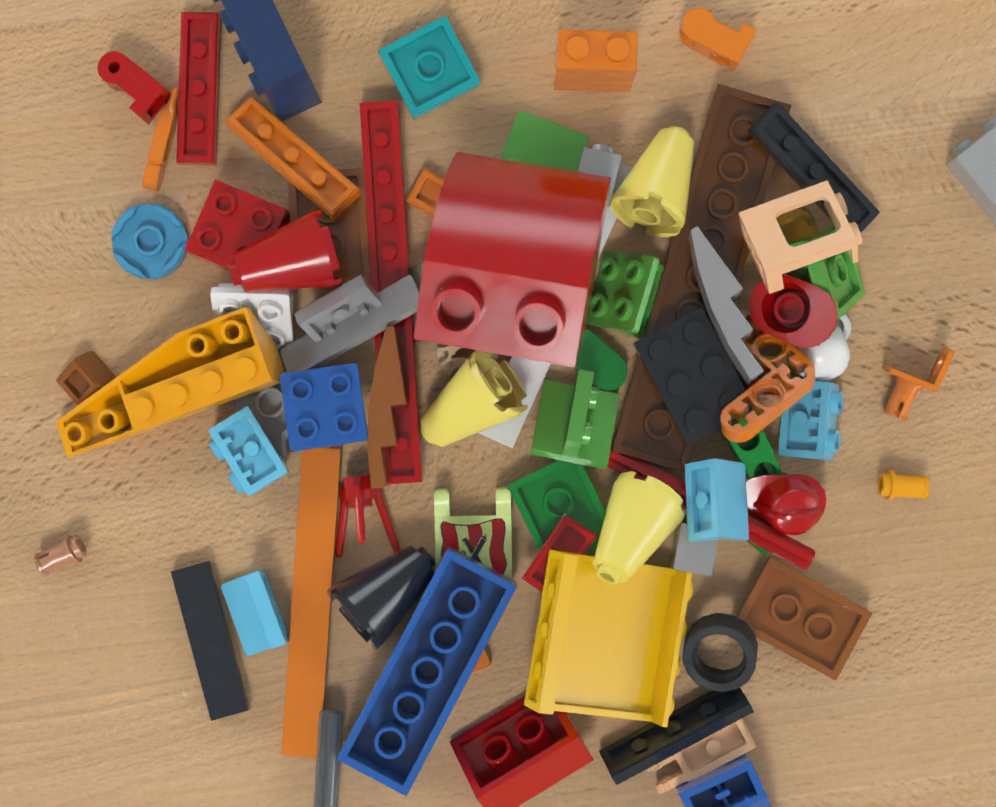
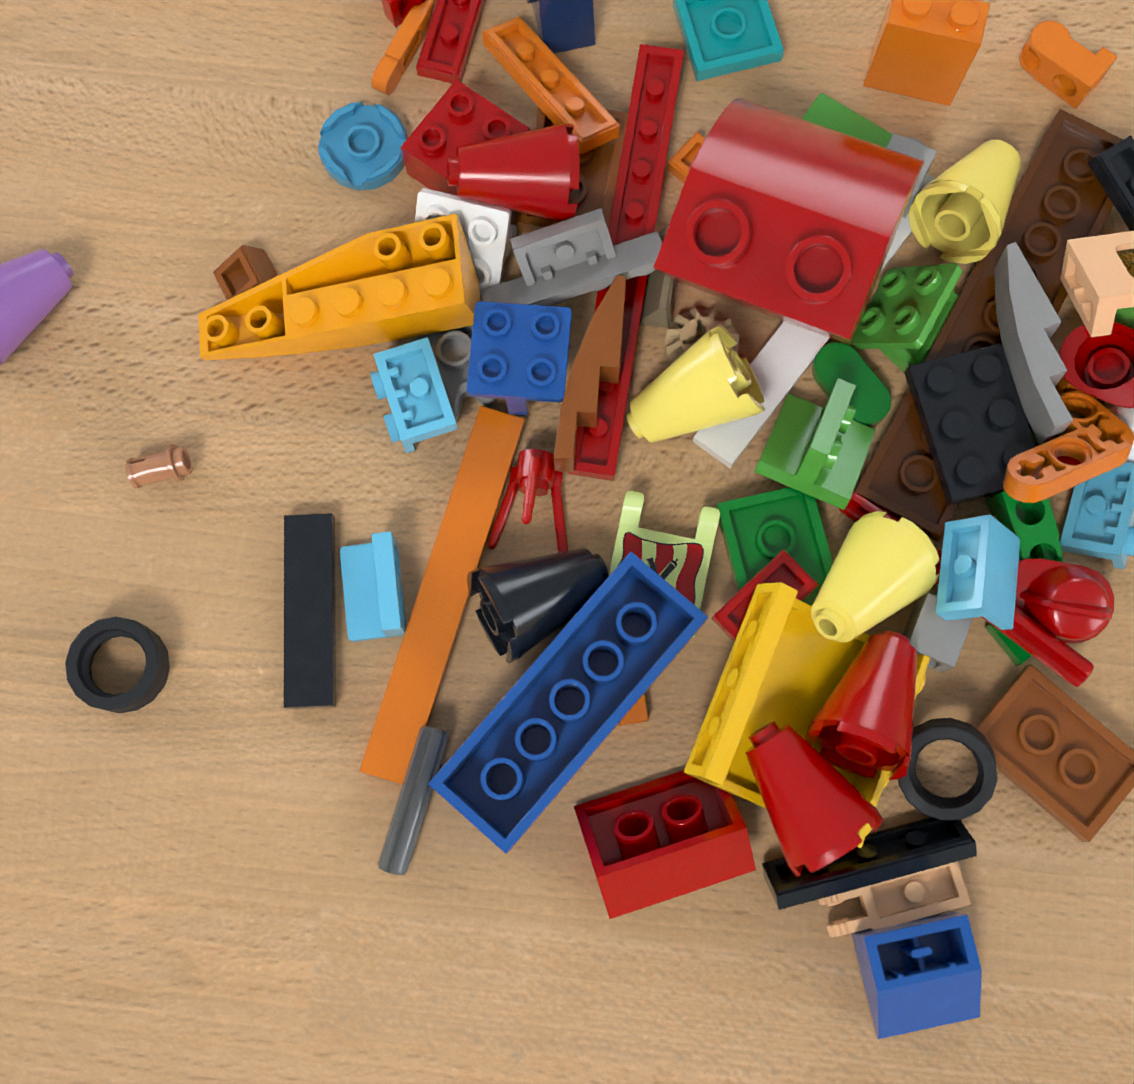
camera: 15 degrees right, 10 degrees down
none -> black tyre [65,617,170,714]
none -> red cone [745,721,884,876]
none -> red cone [806,631,918,780]

